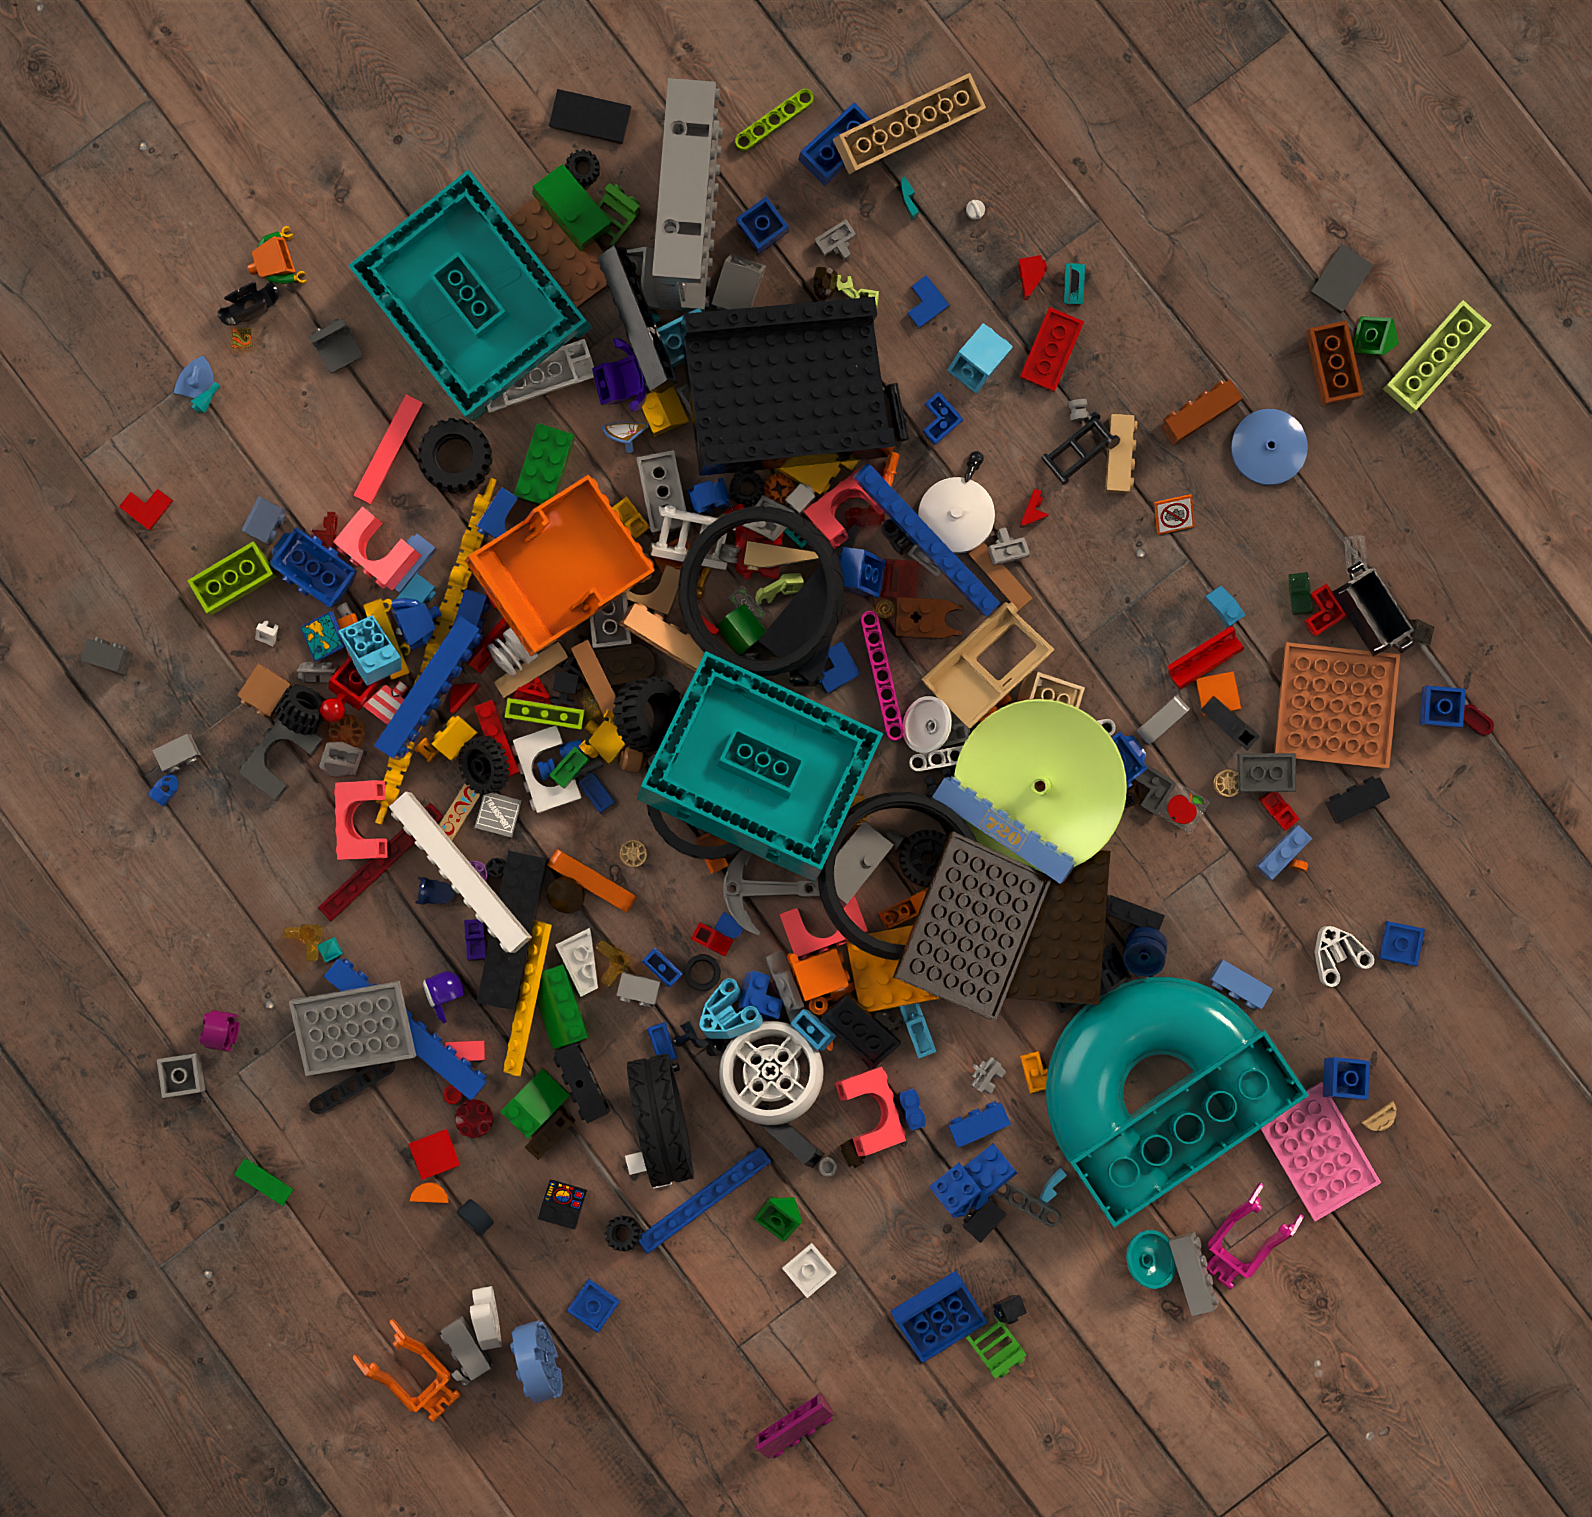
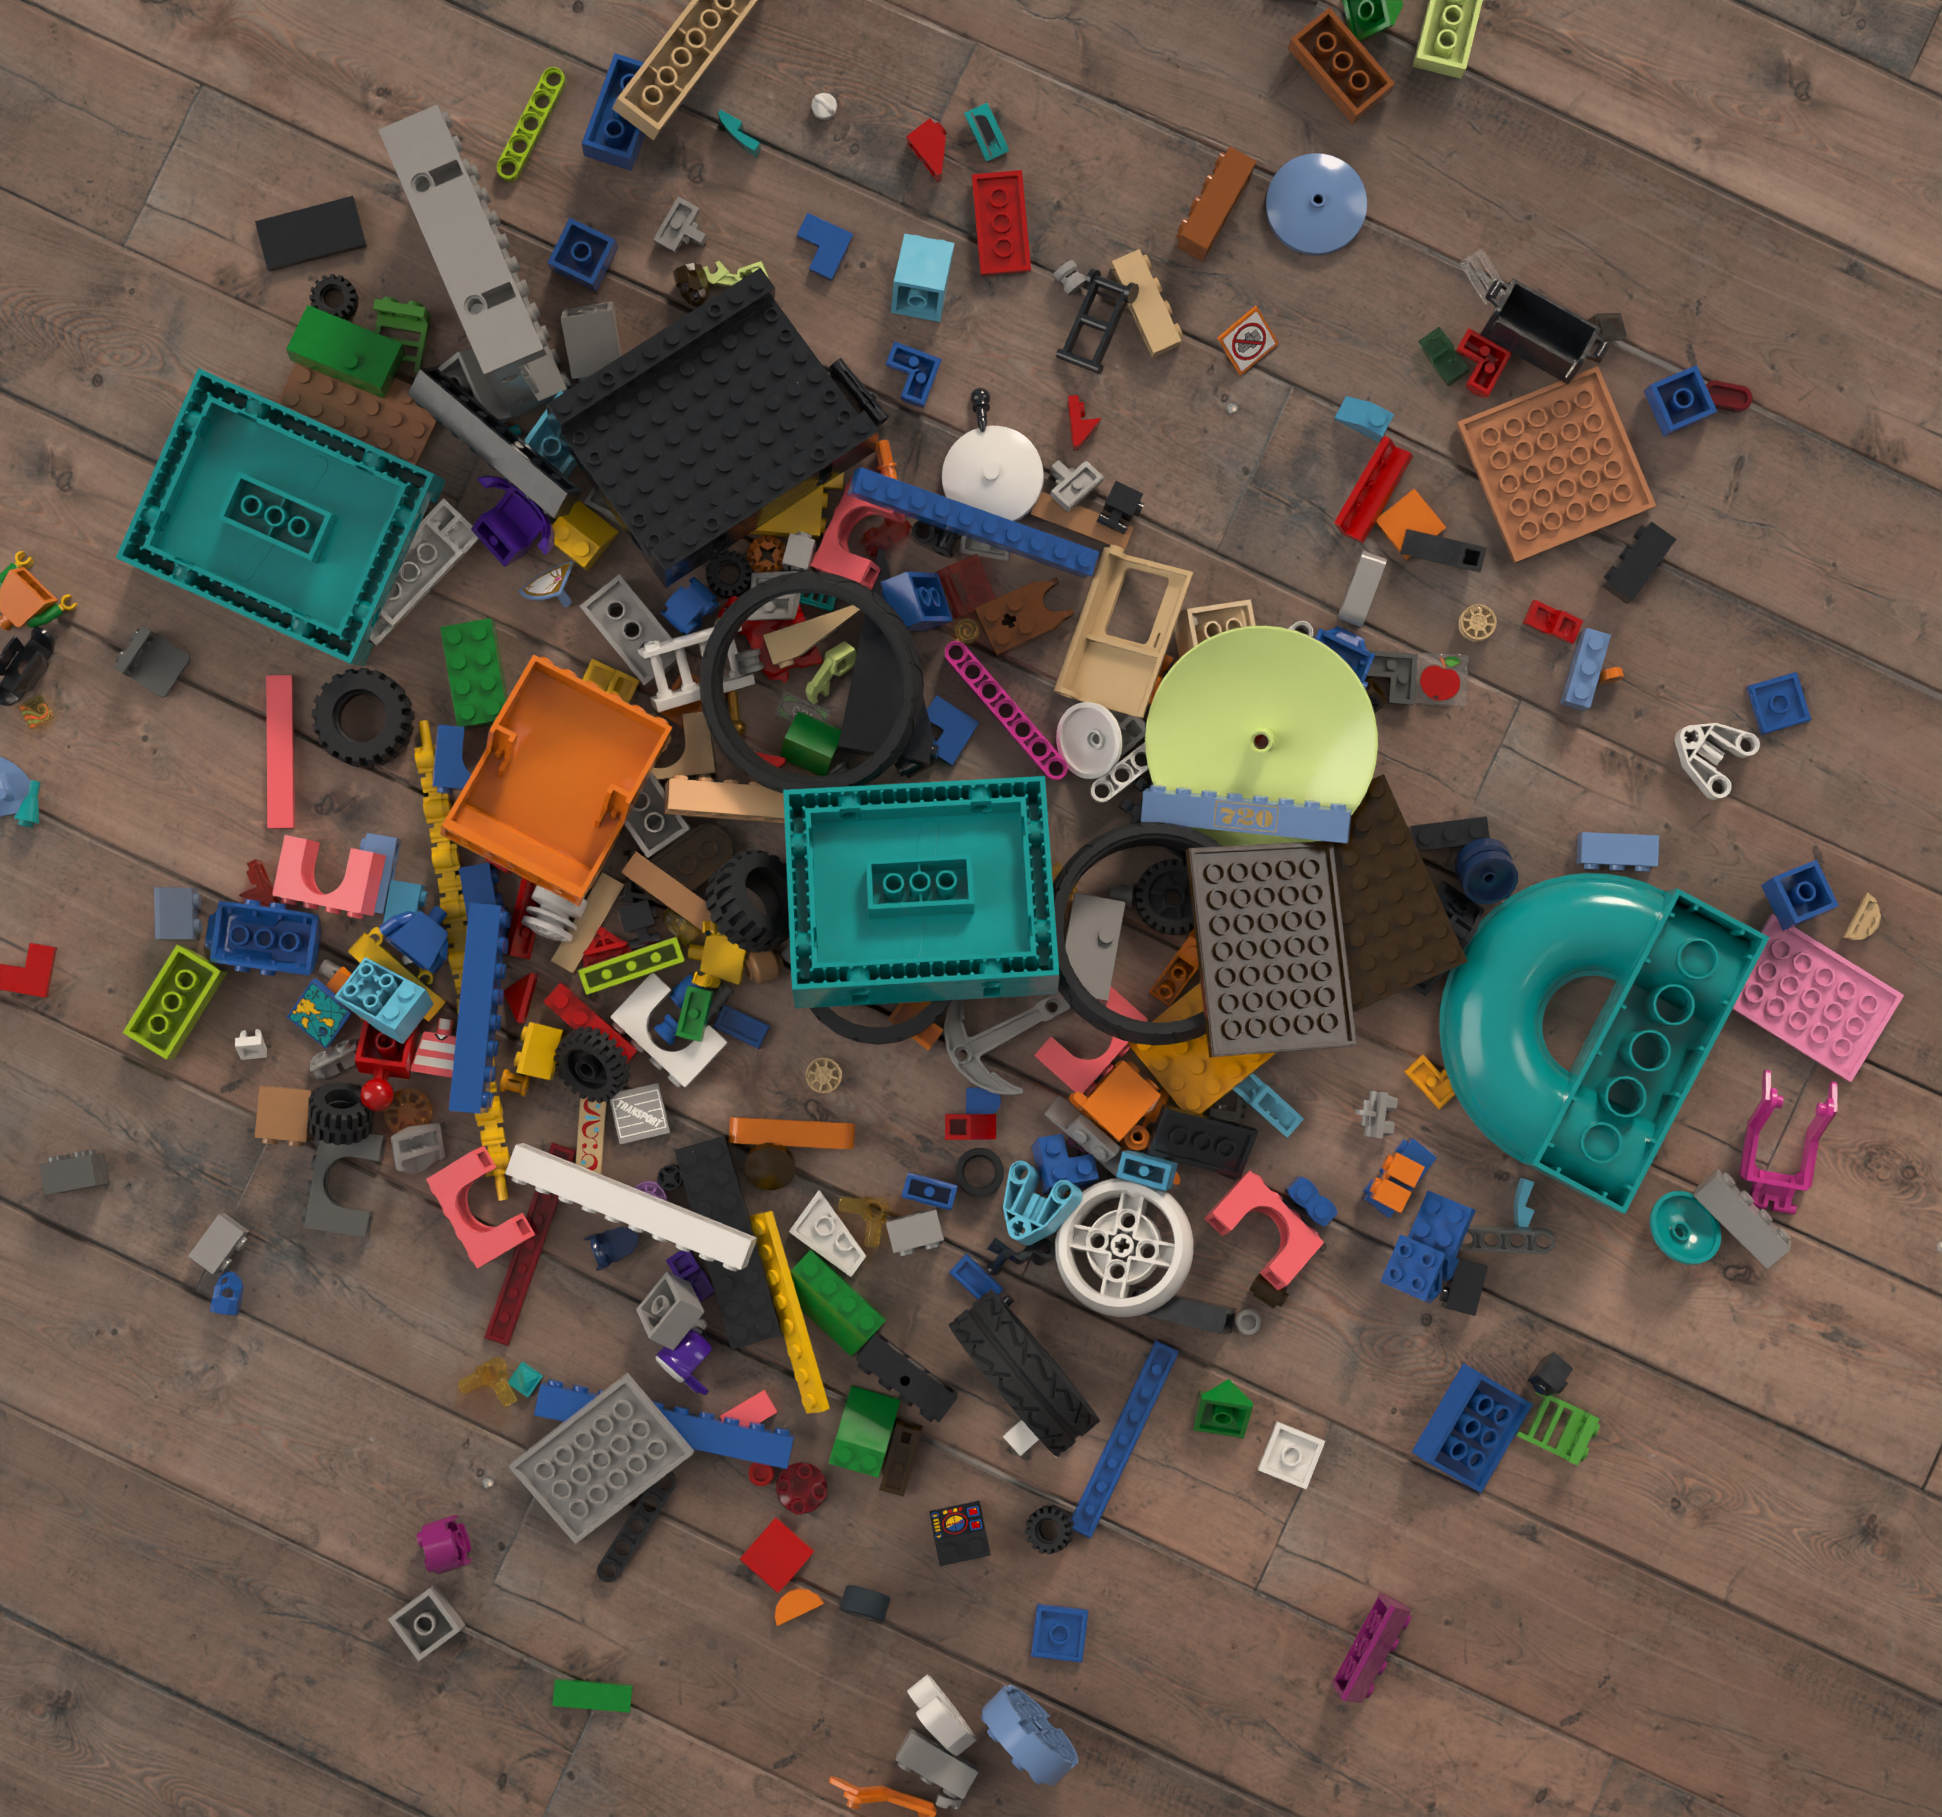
camera: 30 degrees left, 0 degrees up
dark grey tile [1237,753,1296,792] -> none
none -> light grey brick [636,1271,707,1350]
none -> black brick [1096,481,1145,535]
none -> orange piece [1369,1152,1425,1213]

